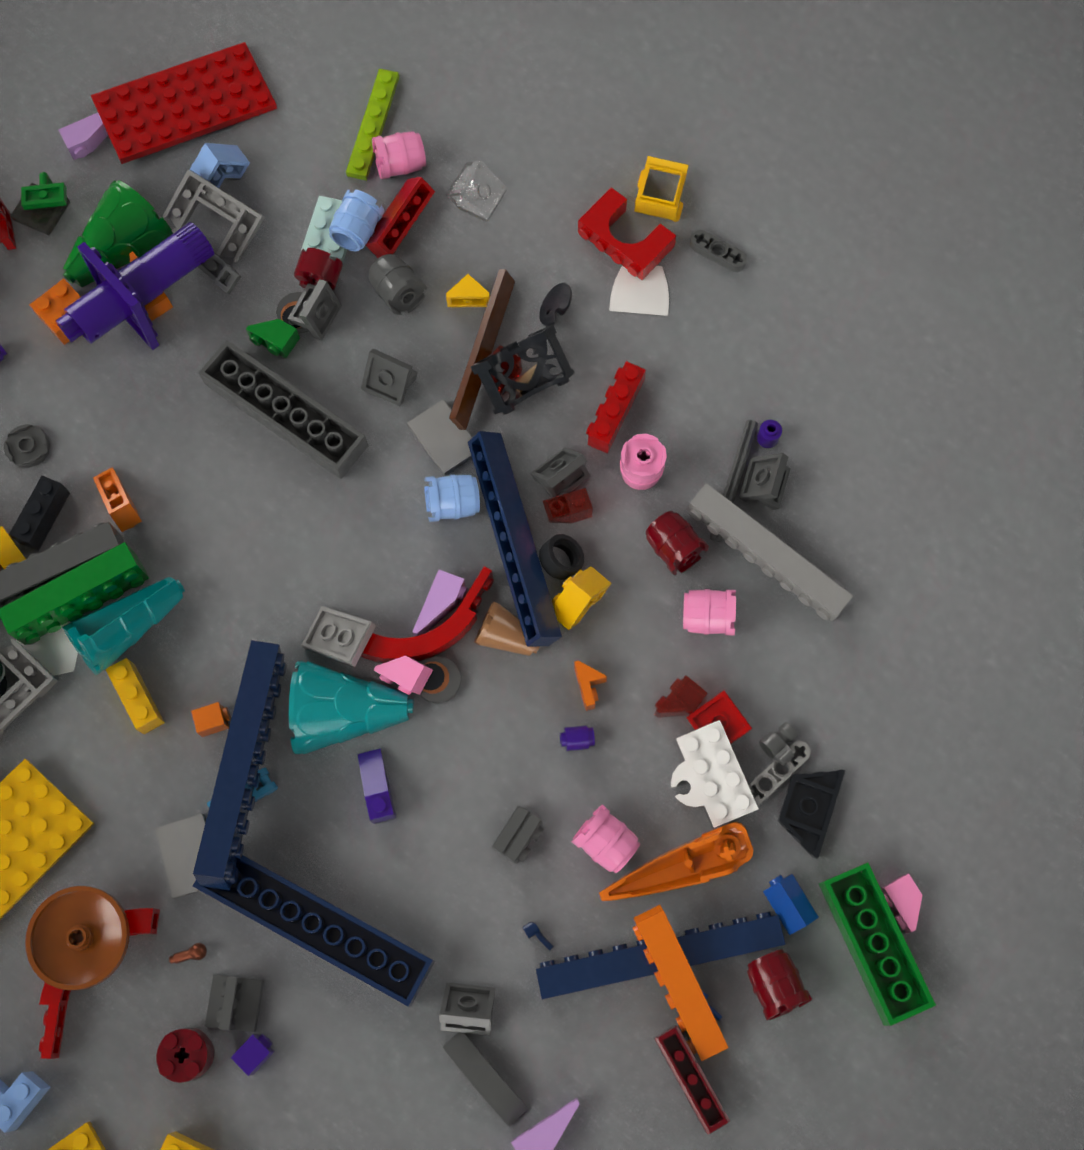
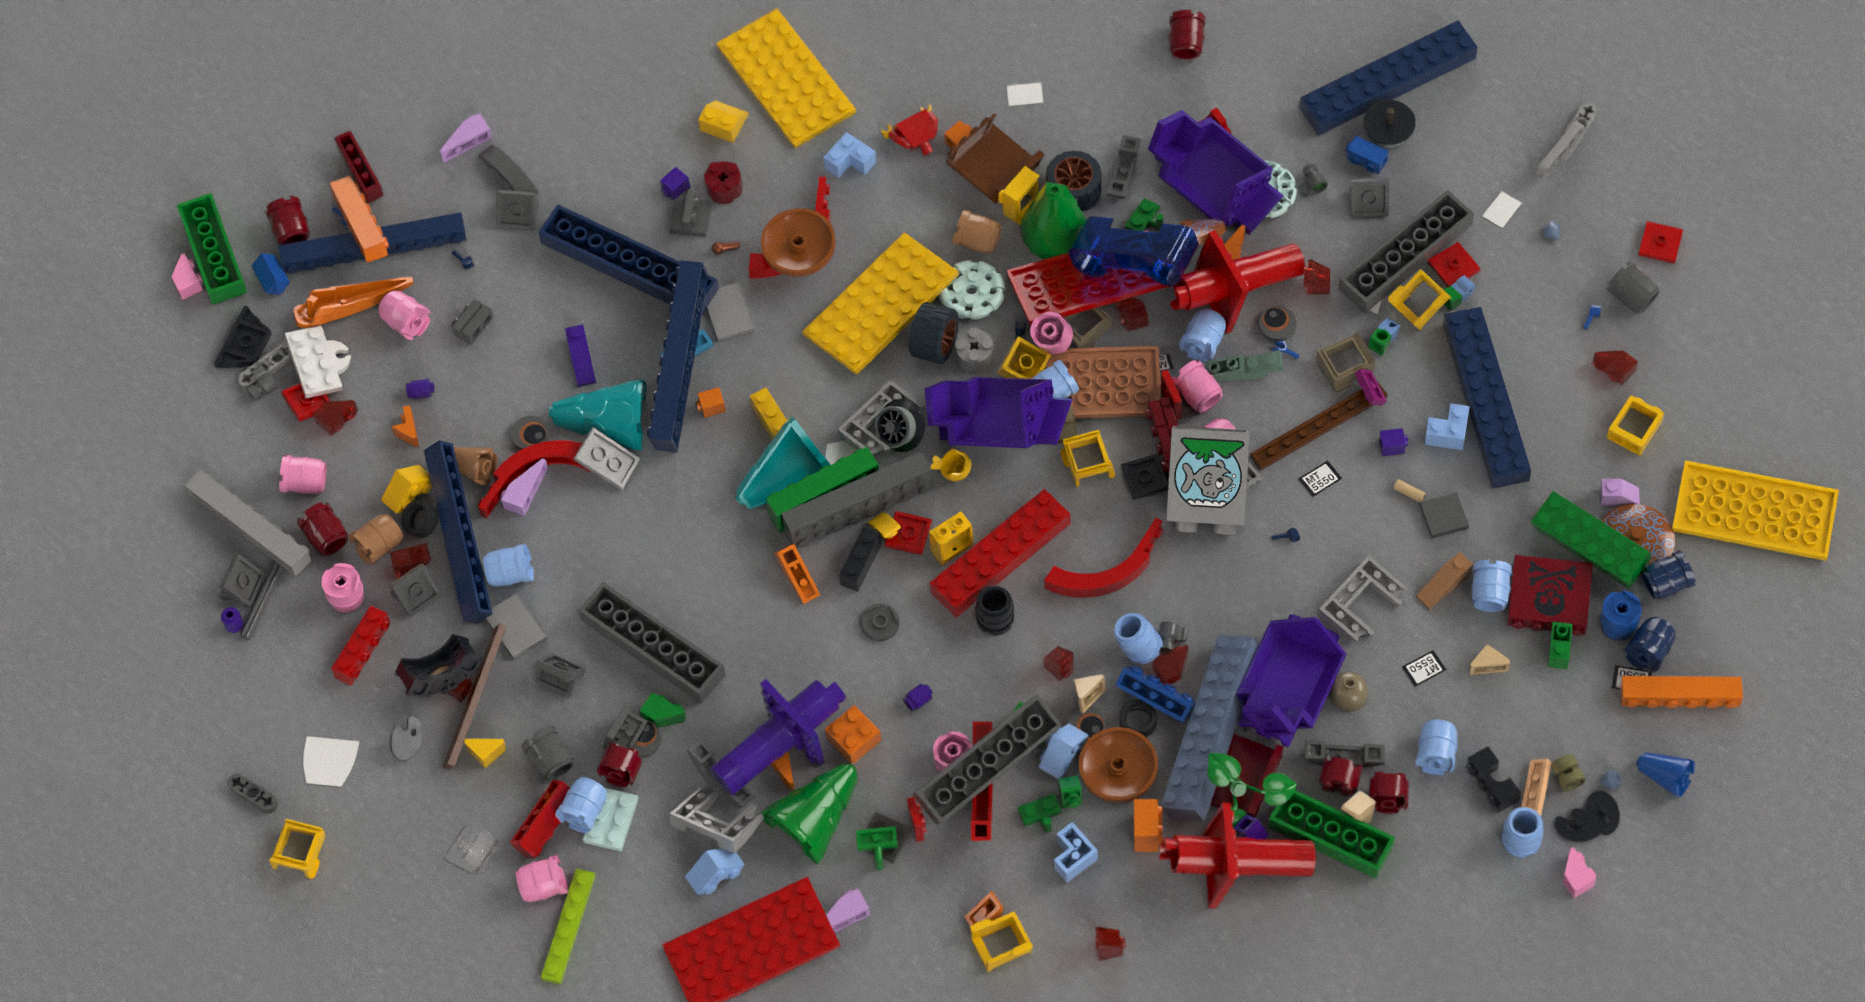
camera: 175 degrees left, 10 degrees down
bright pink slope [374,656,433,695] -> none
red arch [578,187,677,280] -> none
none -> medium nougat piece [348,514,403,566]

